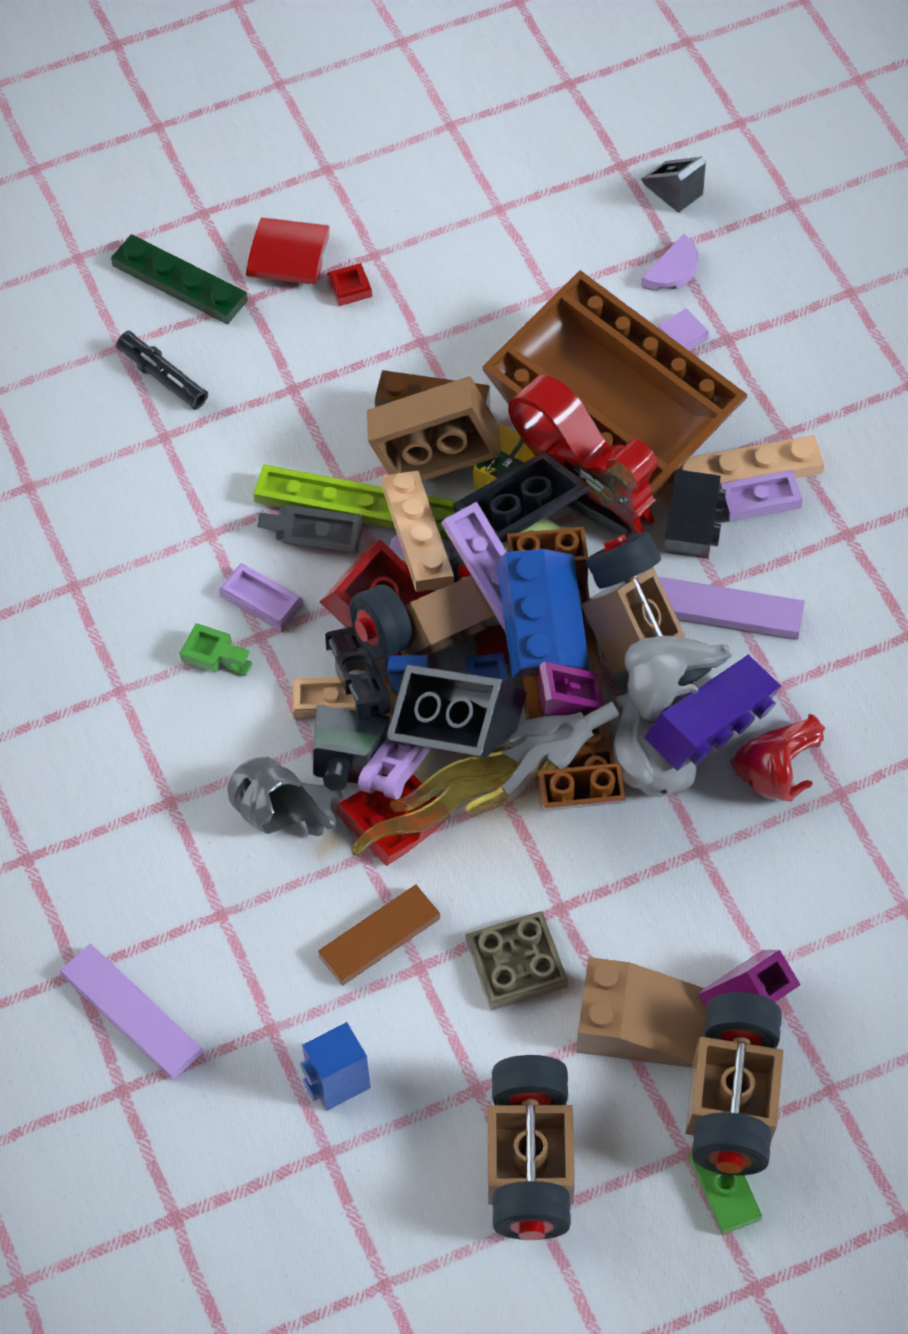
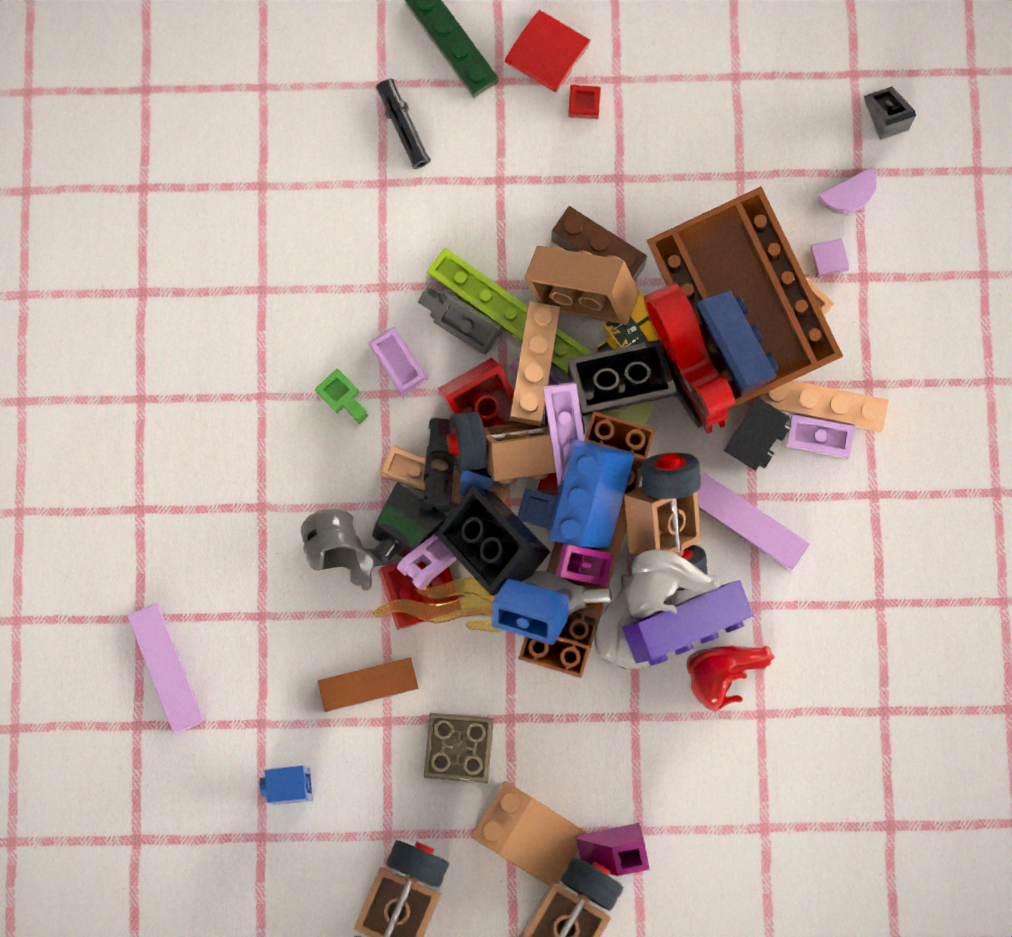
camera: 25 degrees right, 20 degrees up
none -> blue brick [492,578,569,645]
none -> dark blue slope [696,291,779,397]

